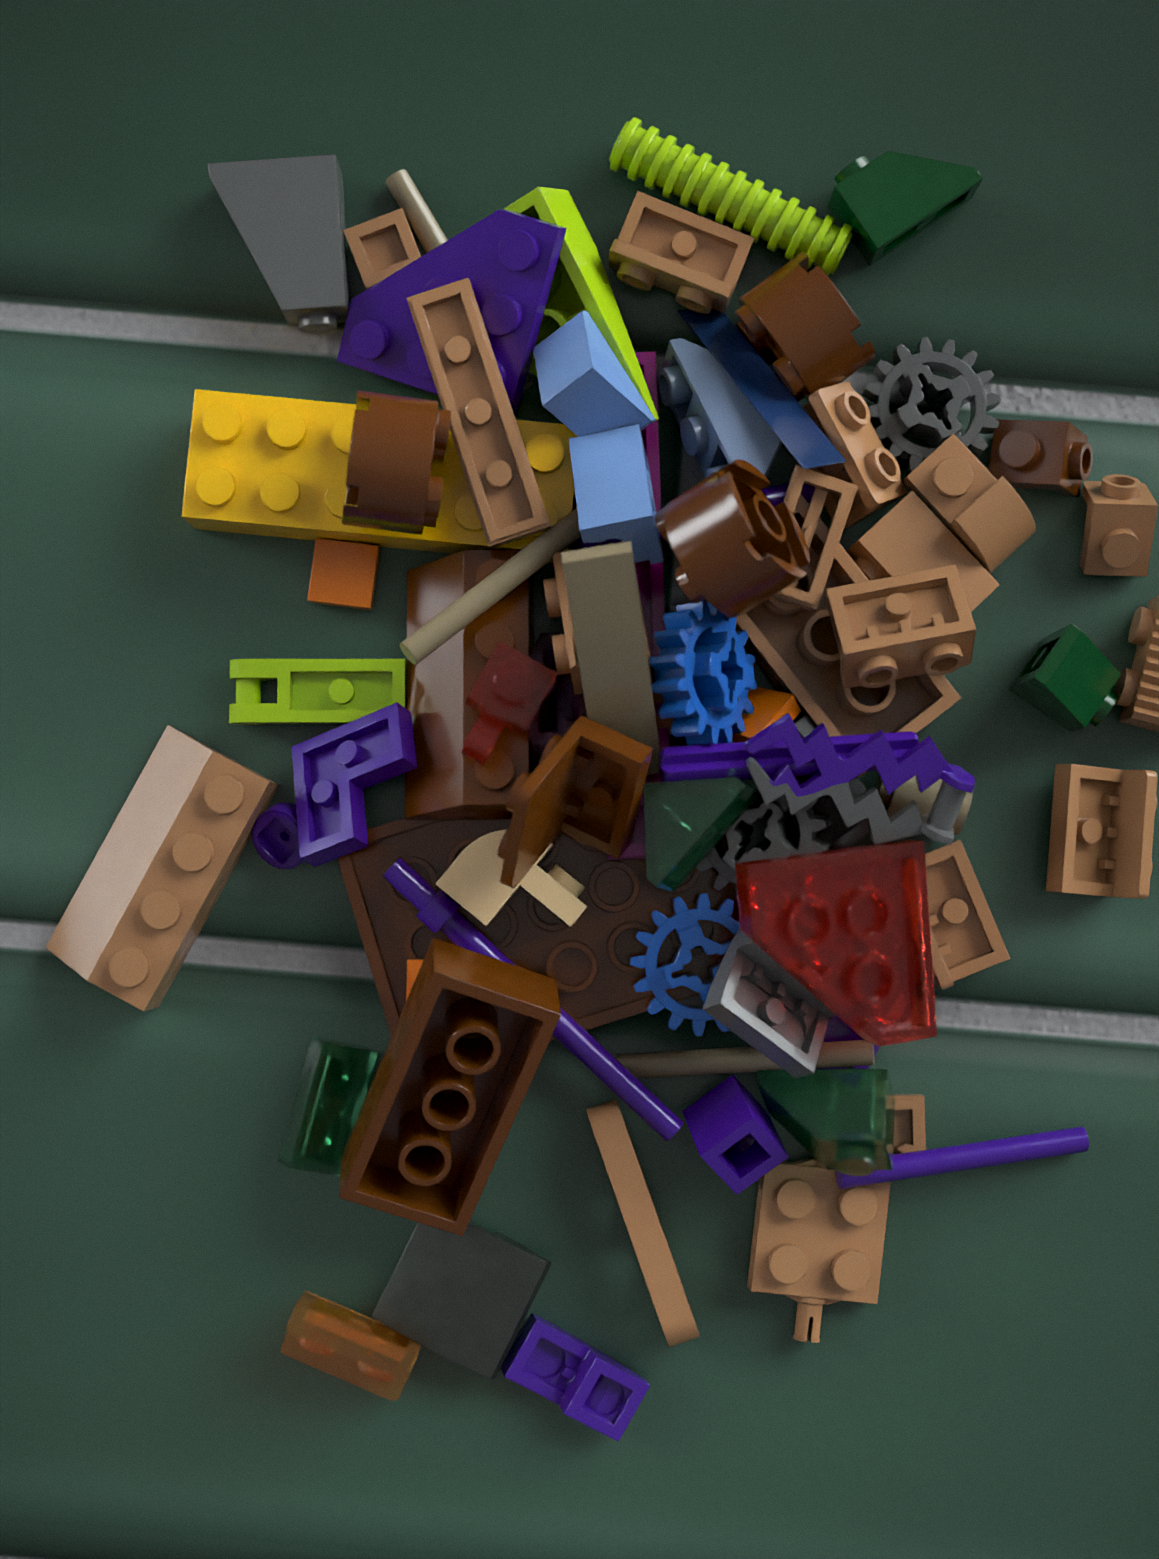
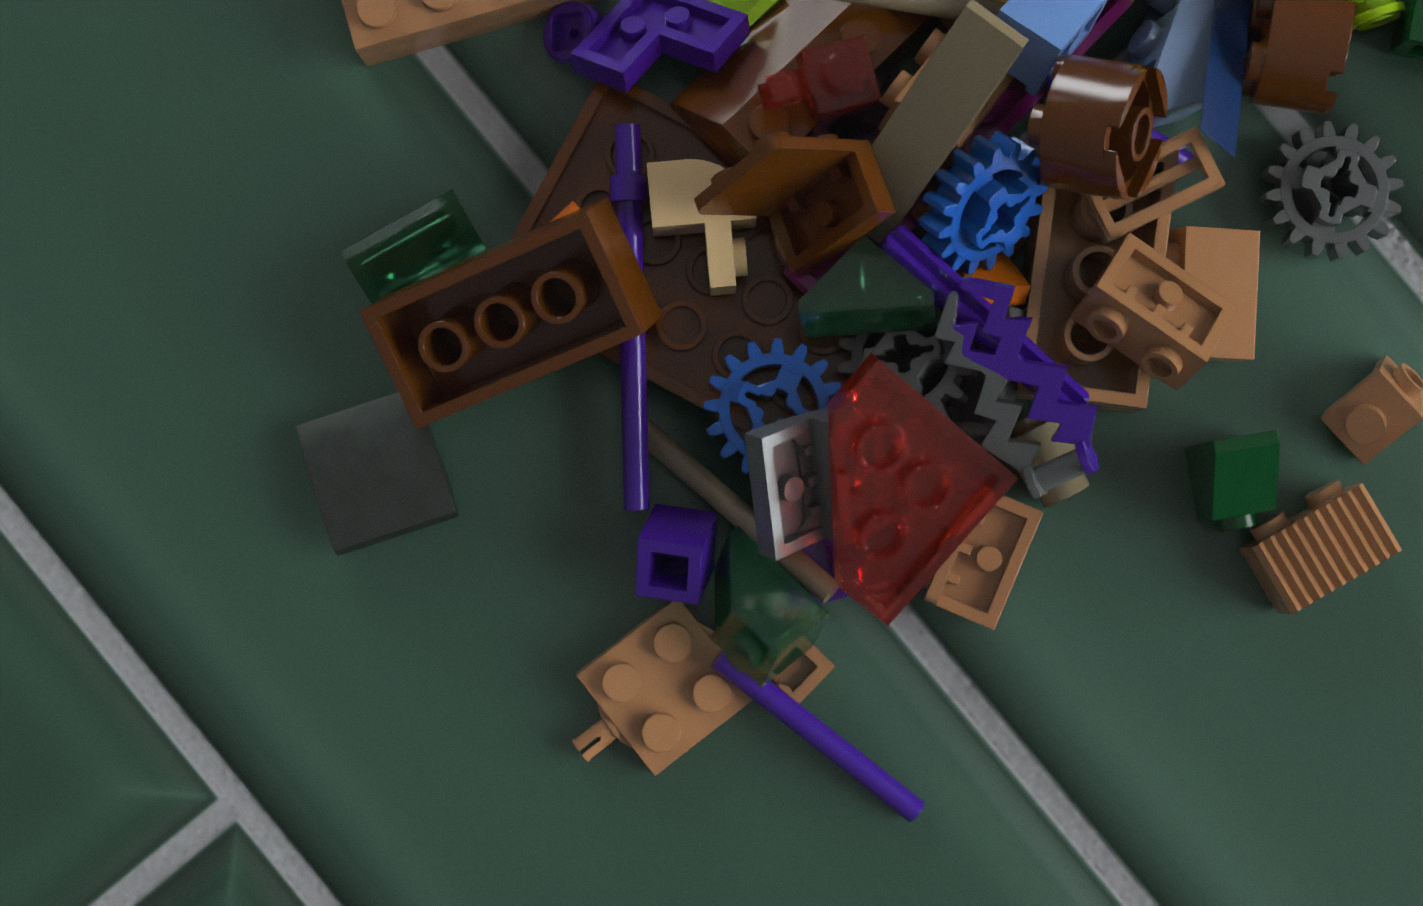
camera: 40 degrees right, 0 degrees up
clear orange bracket [281,1290,421,1401] -> none
dark purple slope [500,1313,650,1442] -> none
medium nougat beam [586,1099,700,1348] -> none
medium nougat bracket [802,381,908,530] -> none
medium nougat brick [903,433,1036,574] -> none
reddish brown bracket [988,419,1093,497] -> none
medium nougat bracket [1046,764,1158,899] -> none

